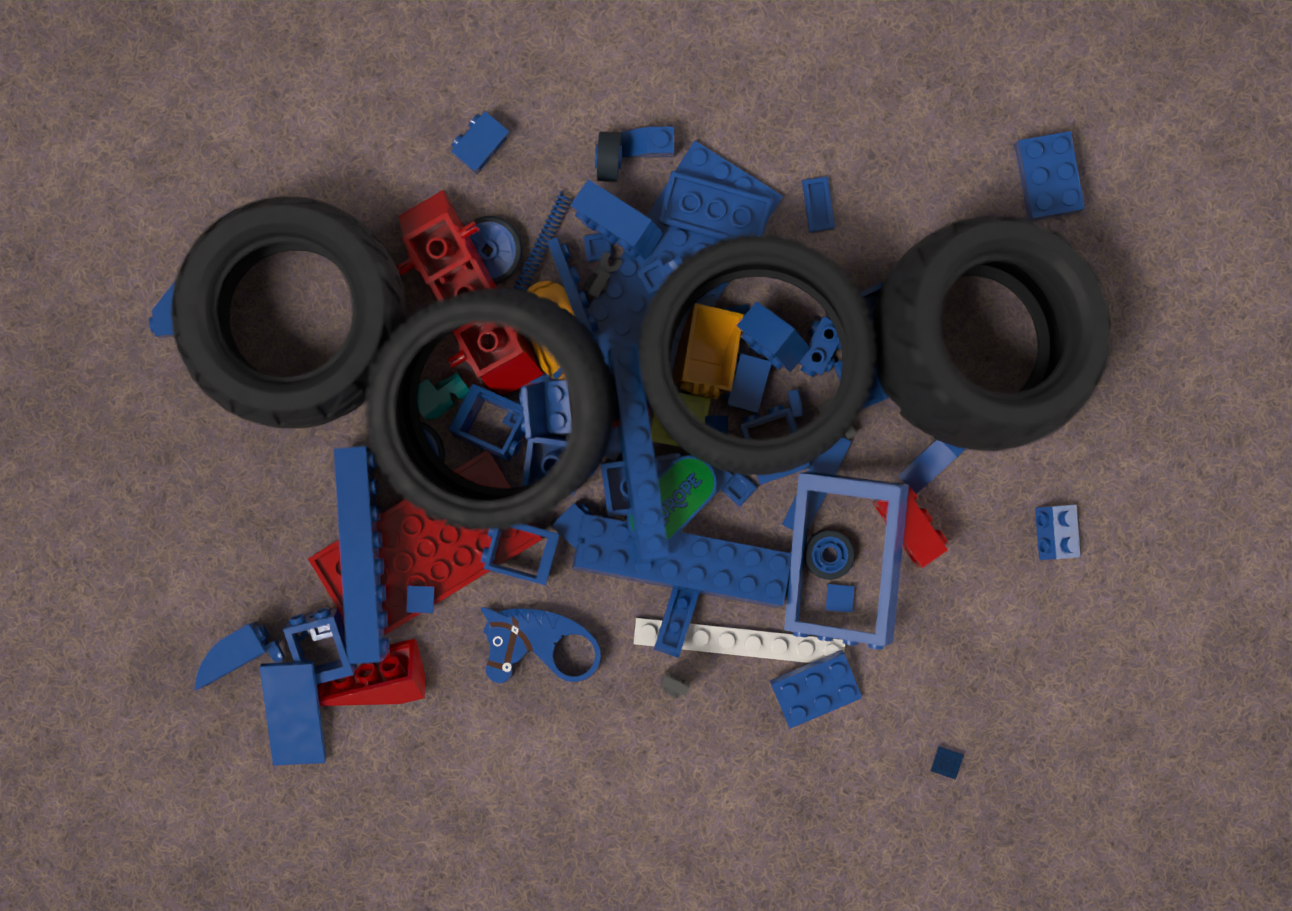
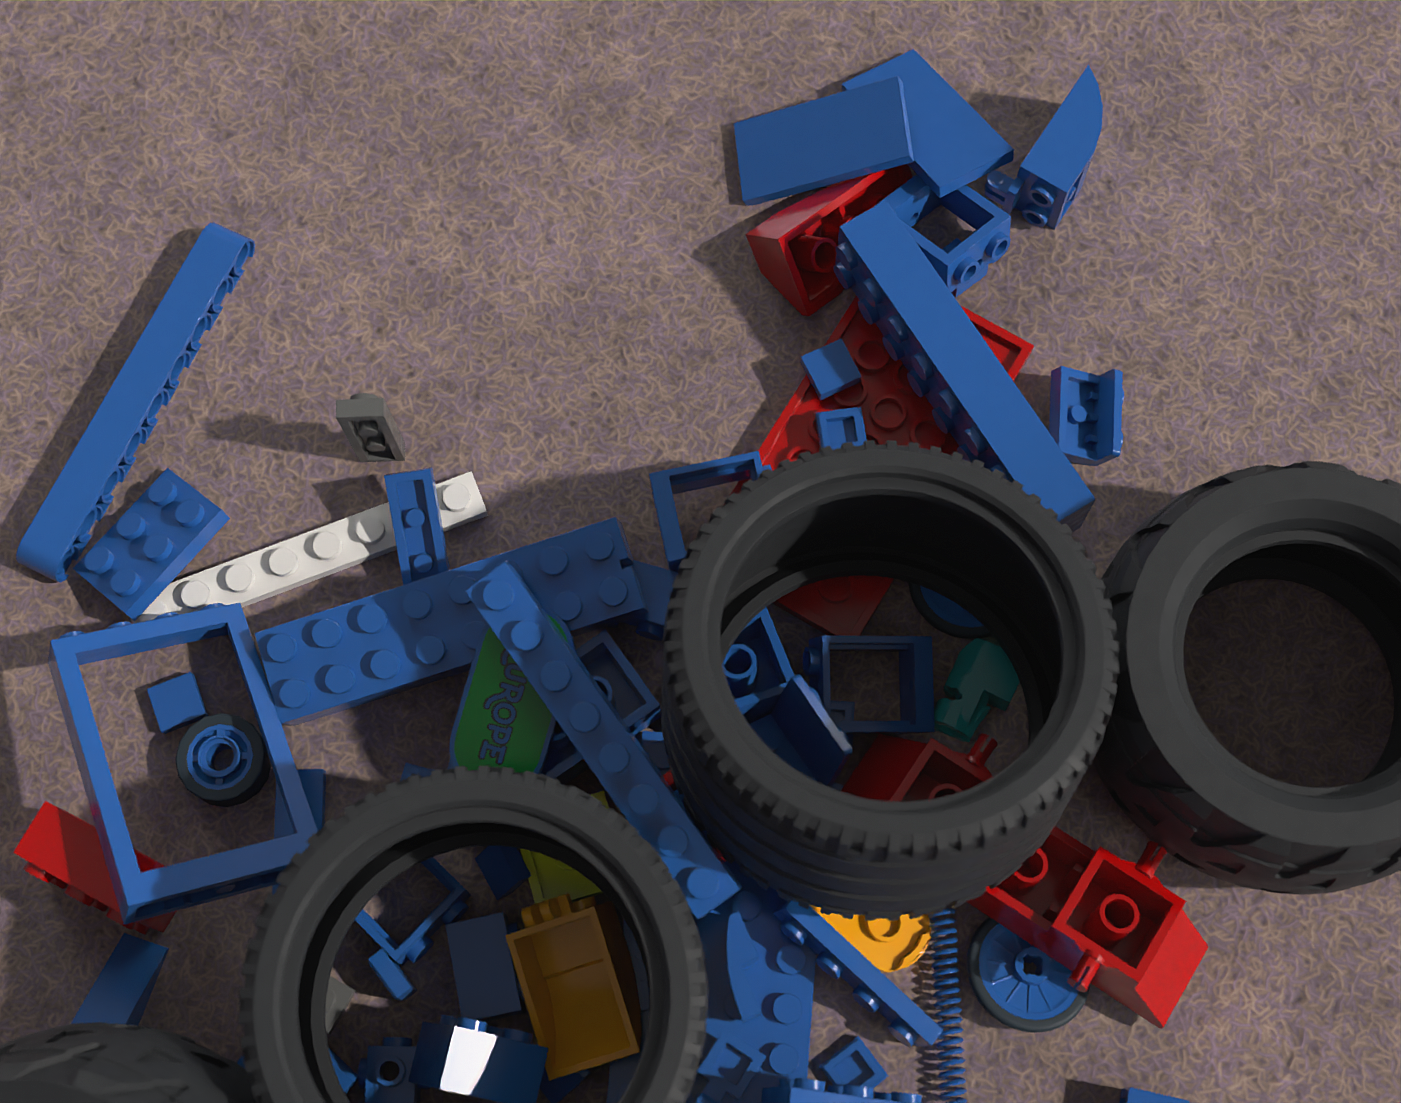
camera: 160 degrees right, 15 degrees down
blue animal [481,607,602,683] -> none
dark grey plate [582,252,622,298] -> none
none -> blue beam [16,222,255,583]
none -> blue slope [727,911,761,1023]
none -> blue tile [734,76,914,206]
none -> blue tile [815,407,867,449]
none -> blue bracket [1049,366,1124,466]

